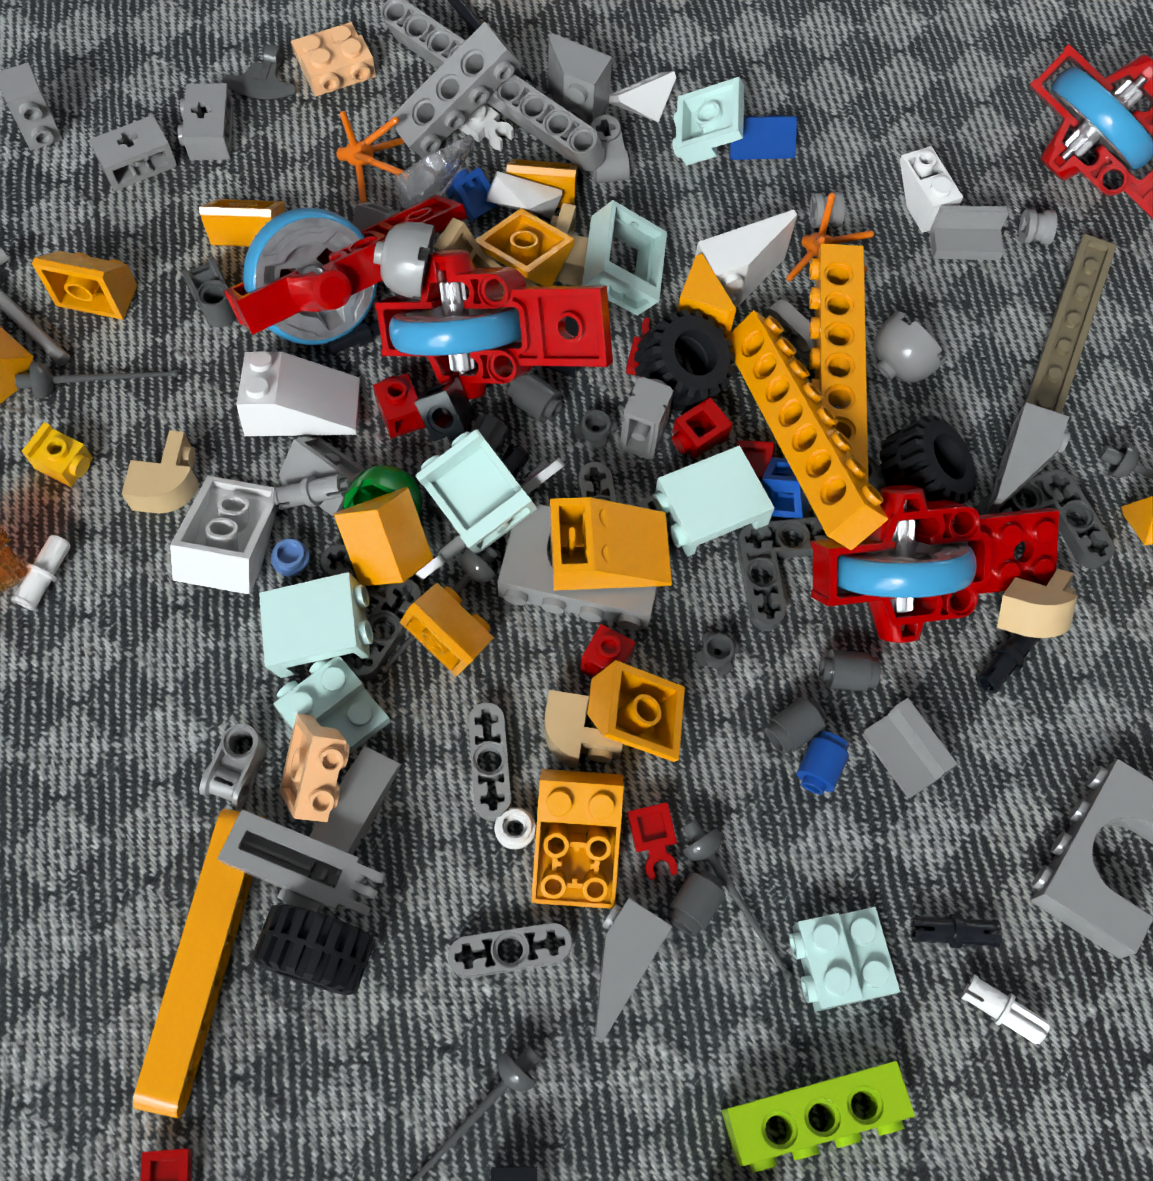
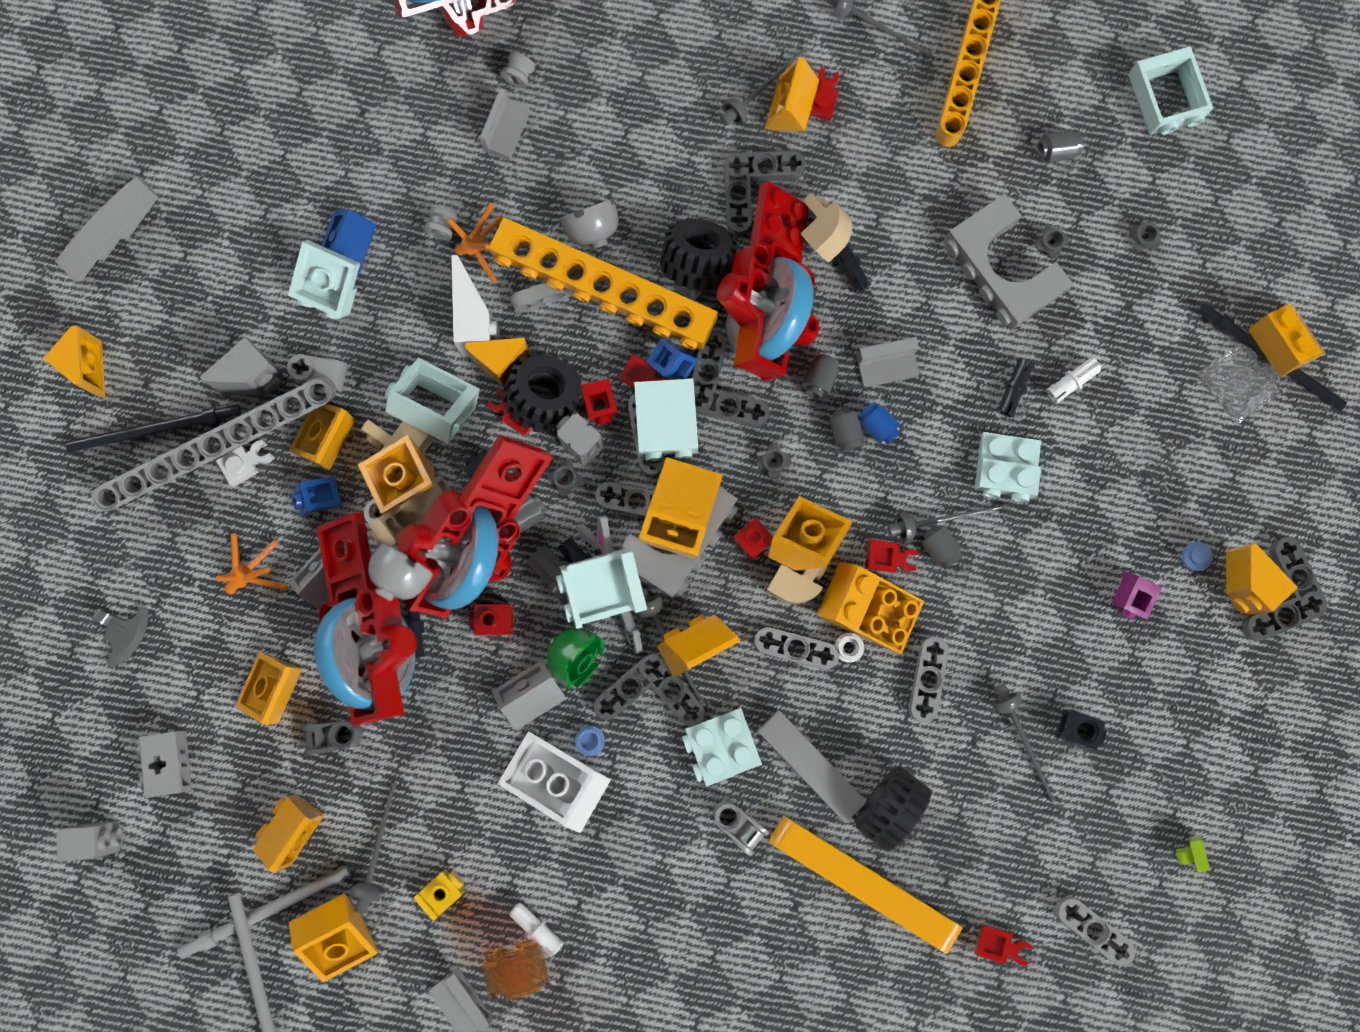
camera: 70 degrees left, 15 degrees up
tan brick [122,430,199,513] -> none
light grey brick [178,83,234,160] -> none
light grey hinge [217,809,386,917] -> none
white slope [236,351,361,436] -> none
light aqua panel [259,572,373,678] -> none
light grey pin [273,473,350,510] -> none
light nougat plate [279,713,349,822] -> none
light nougat plate [291,22,376,97] -> none
light orange slope [333,487,433,586] -> none
light grey brick [388,22,522,159] -> none
clear slope [394,135,474,209] -> none
black brick [414,377,477,441] -> none
white slope [486,171,562,220] -> none
light grey slope [594,898,673,1044] -> none
white slope [609,71,676,122] -> none
lime brick [721,1061,915,1173] -> none
light orange brick [725,310,888,550] -> none
white slope [900,146,963,233] -> none
light grey slope [986,402,1070,514] -> none
dark tan plate [1023,233,1117,473] -> none

